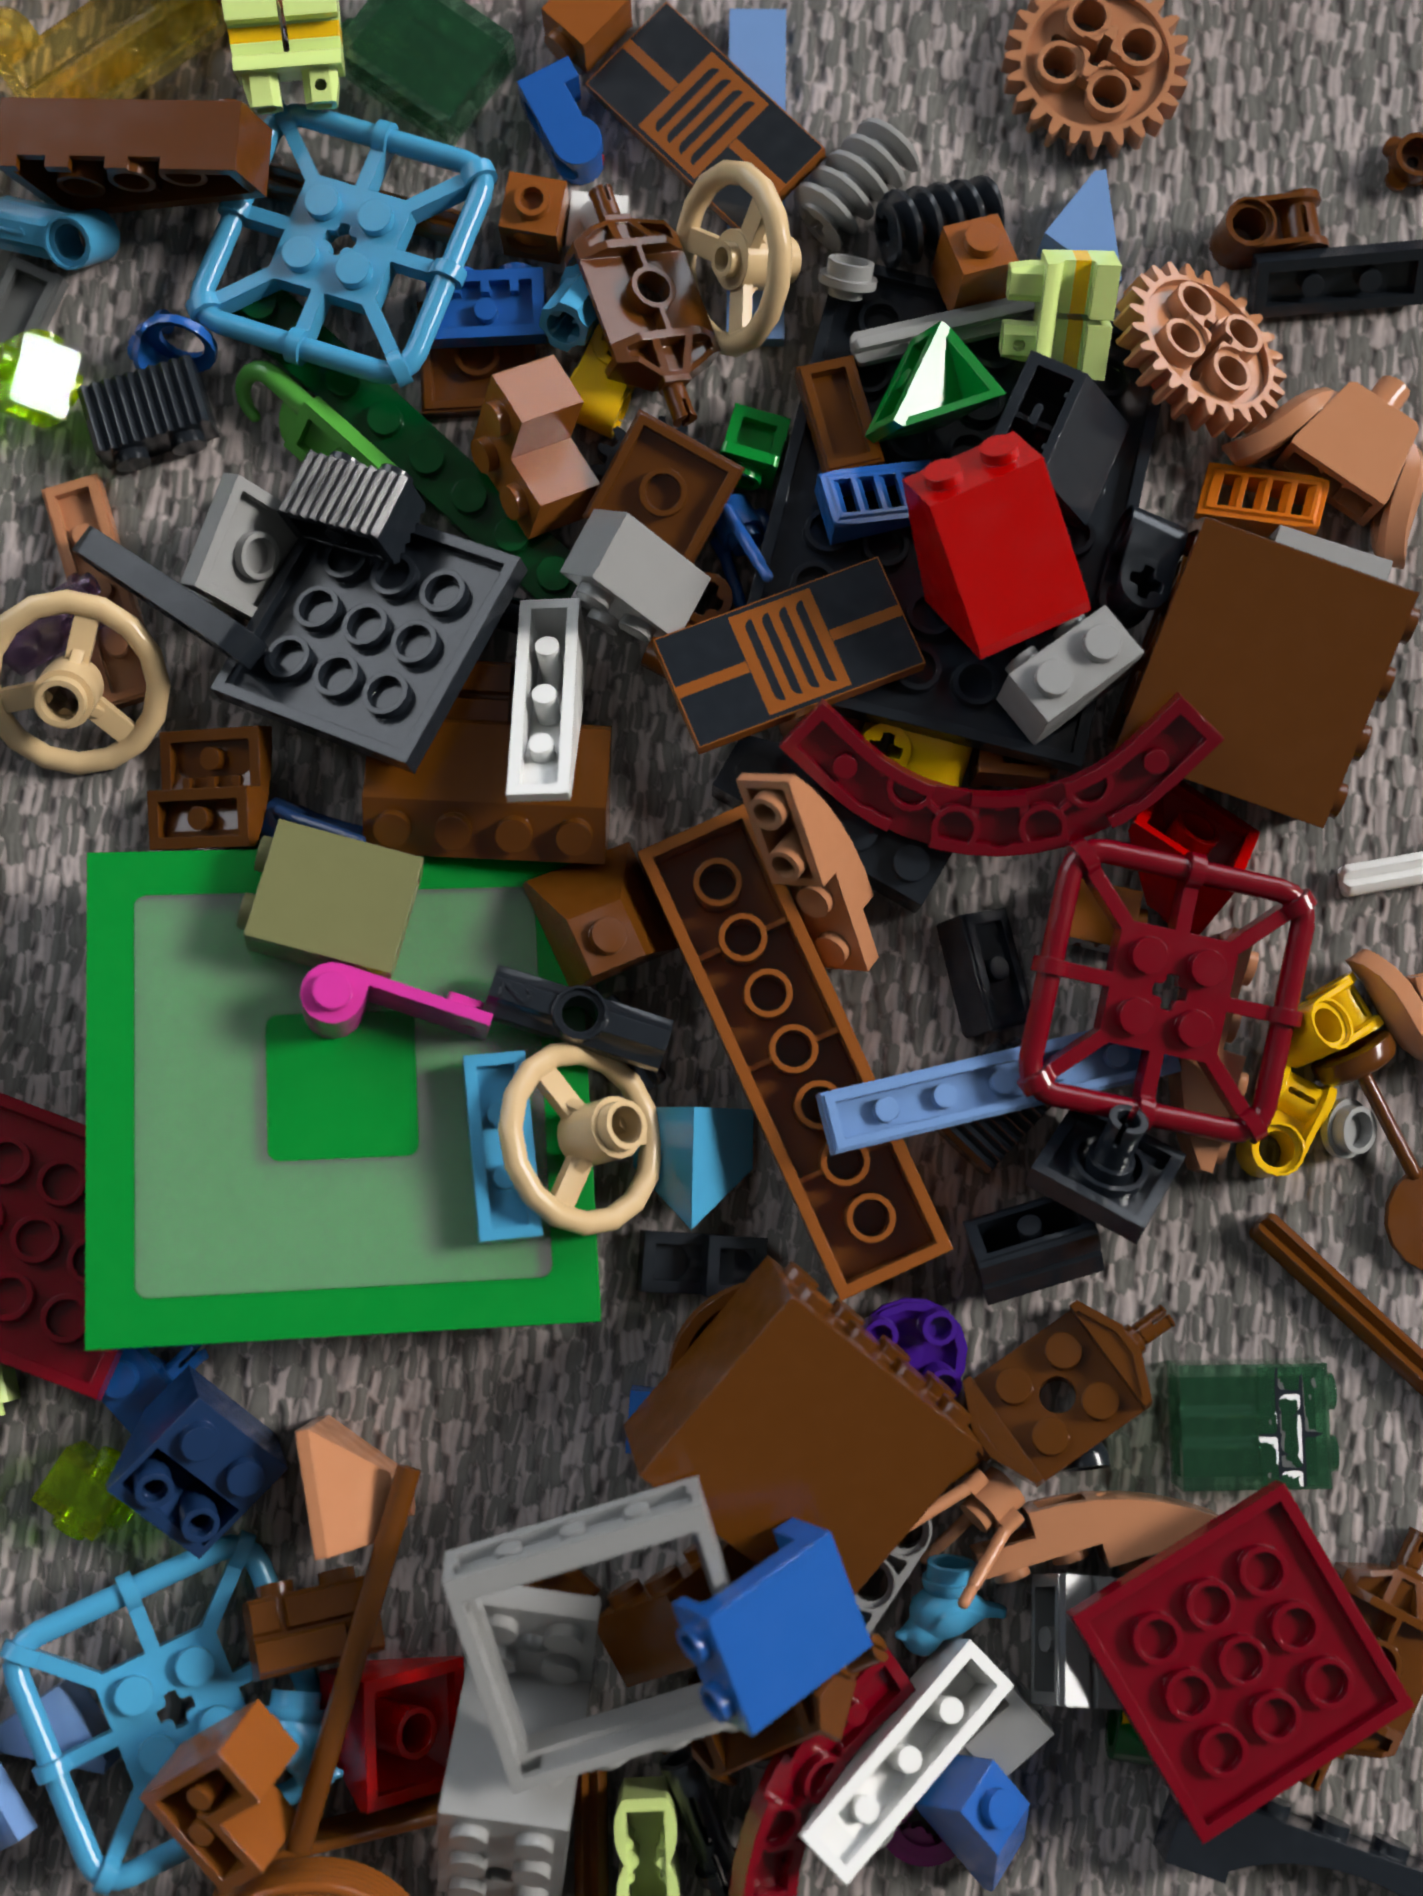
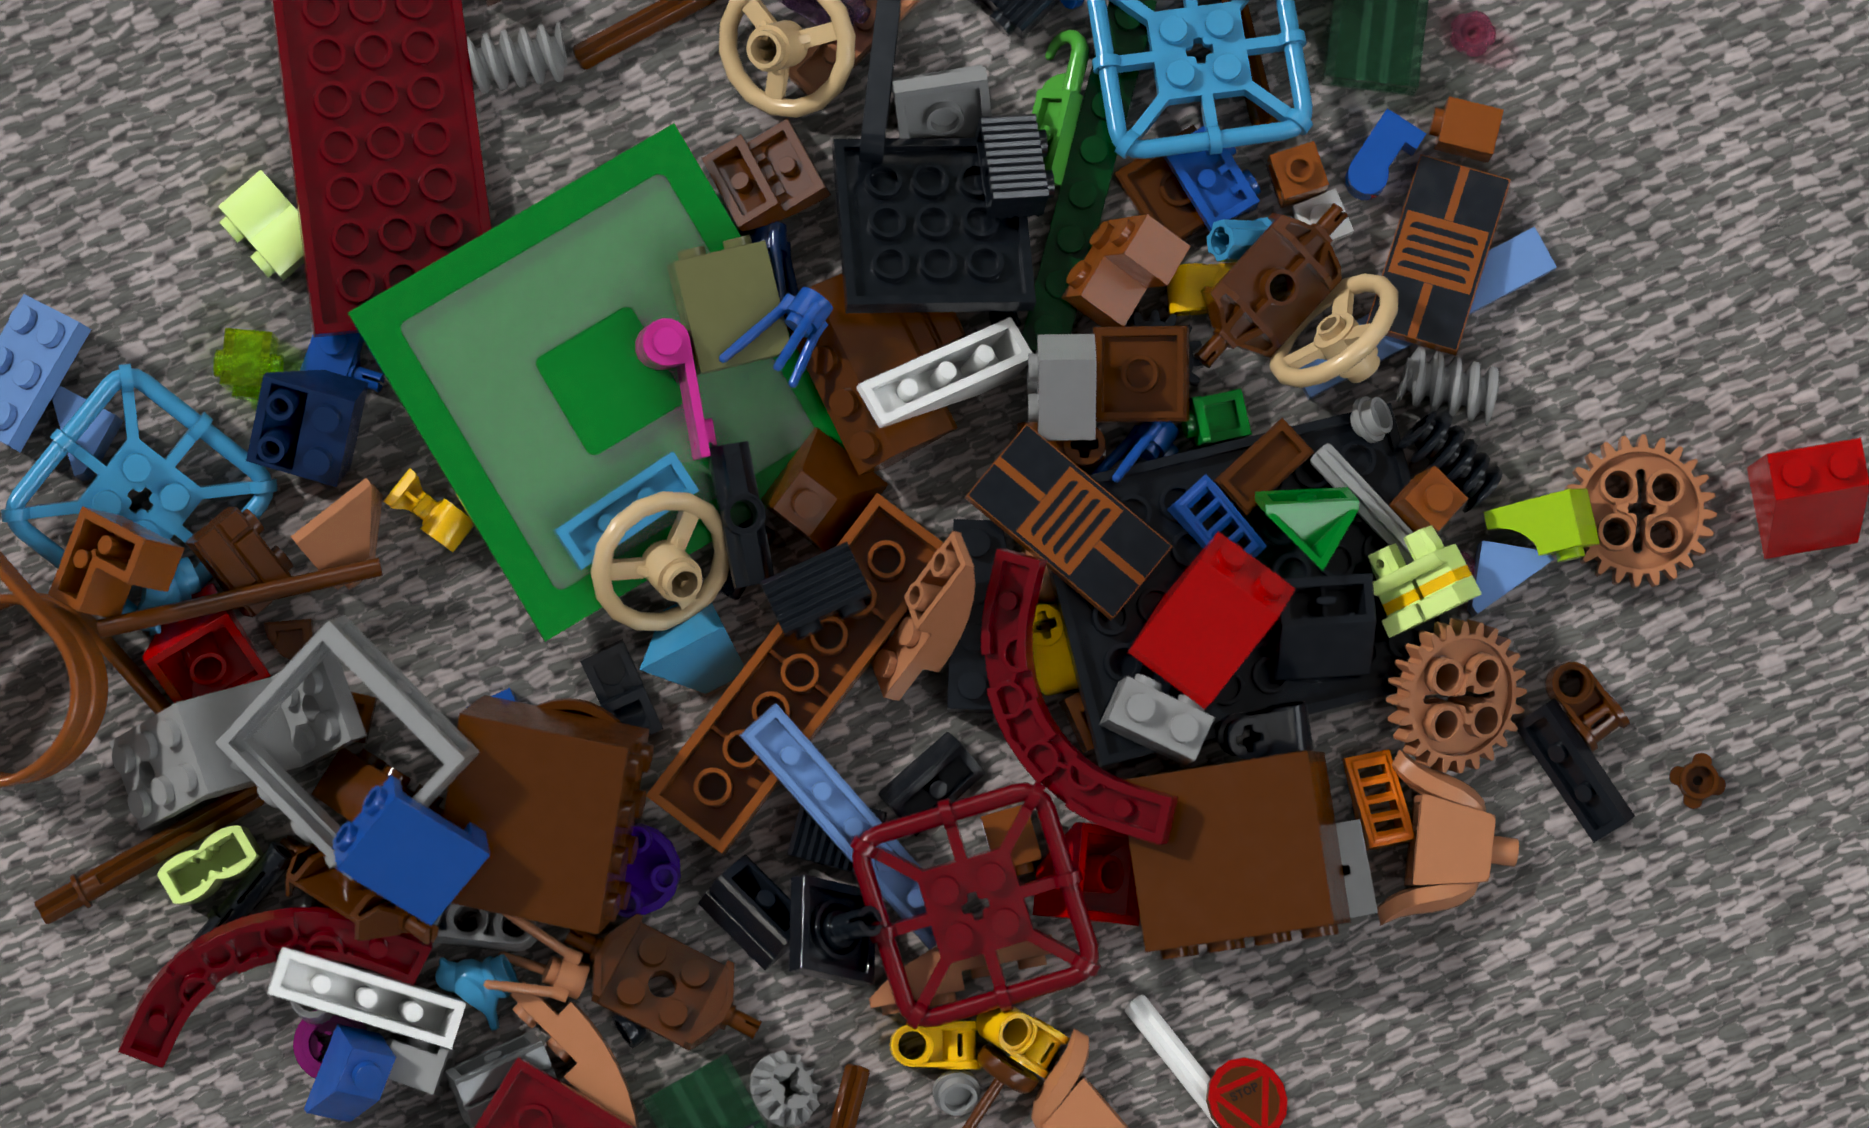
camera: 65 degrees right, 0 degrees up
none -> reddish brown tile [264,619,314,660]
none -> yellow leg [383,468,475,553]
none -> blue plant [719,287,833,388]
none -> light grey gear [750,1050,822,1127]
none -> black brick [760,541,872,640]
none -> lime arch [1483,489,1600,562]

